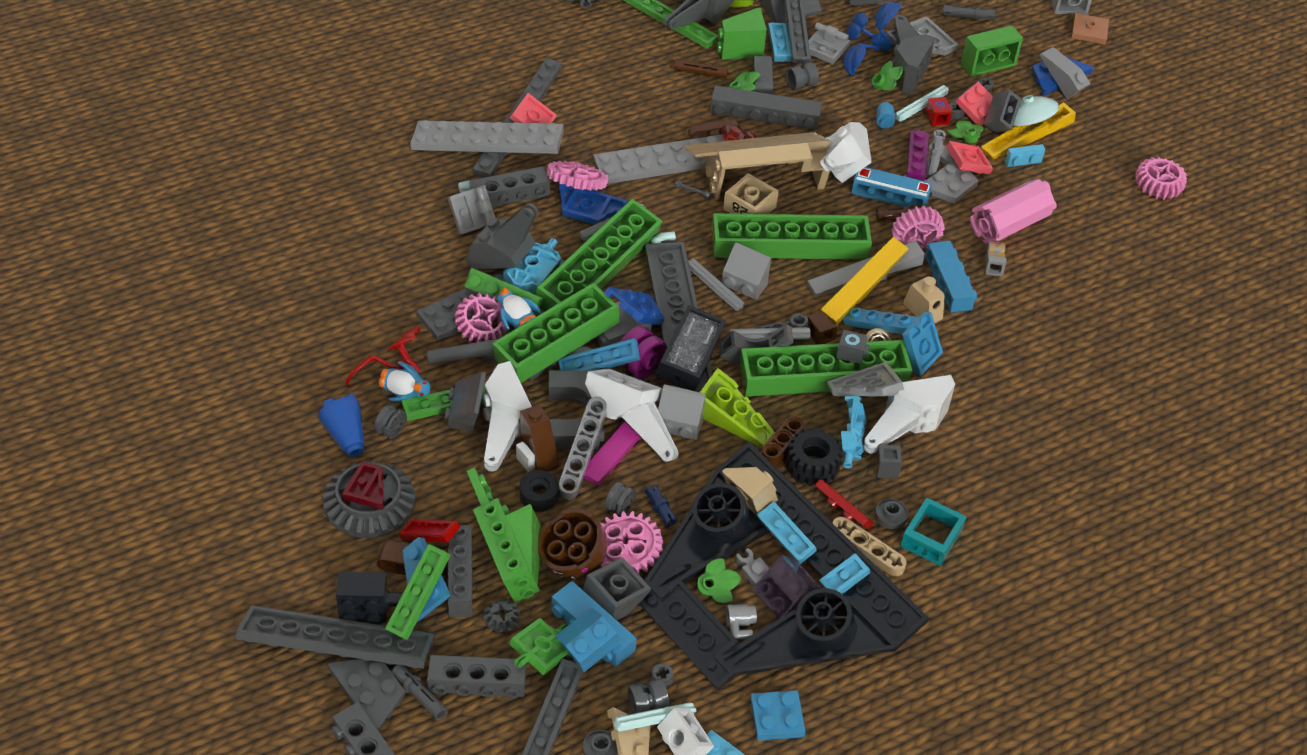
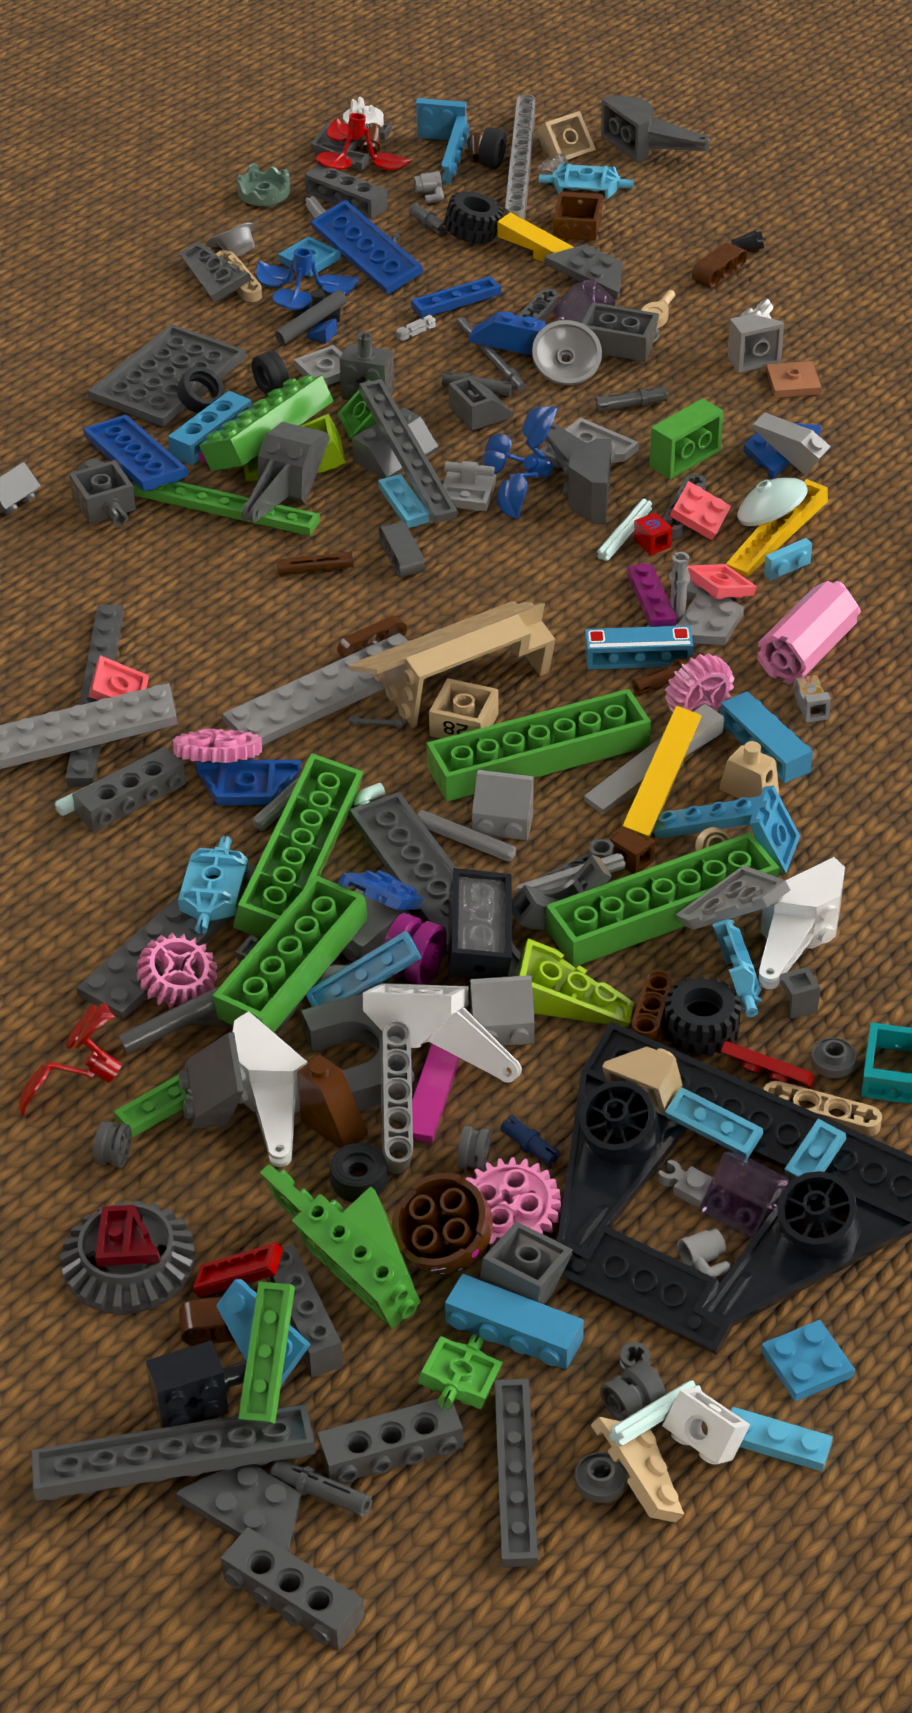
camera: 15 degrees left, 5 degrees down
blue cone [318,394,364,457] -> none
animal [379,361,431,402] -> none
light grey plate [447,185,495,234] -> none
bright green plate [464,268,543,316] -> none
dark grey slope [466,203,538,270] -> none
dark grey gear [483,598,521,632] -> none
animal [497,287,541,330] -> none
white tile [516,441,535,472] -> none
dark azure slope [555,608,621,672] -> none
bright green plate [697,558,741,604] -> none
dark grey brick [710,85,822,130] -> none
bright green slope [717,8,766,60] -> none
clear red plate [721,125,757,141] -> none
bright green plate [729,71,761,91] -> none
dark grey wheel [786,62,819,90] -> none
white slope [820,122,871,183] -> none
dark grey brick [836,330,870,364] -> none
bright green plate [872,61,903,91] -> none
dark azure brick [876,102,895,128] -> none
bright green plate [947,120,983,143] -> none
dark grey brick [984,89,1021,133] -> none

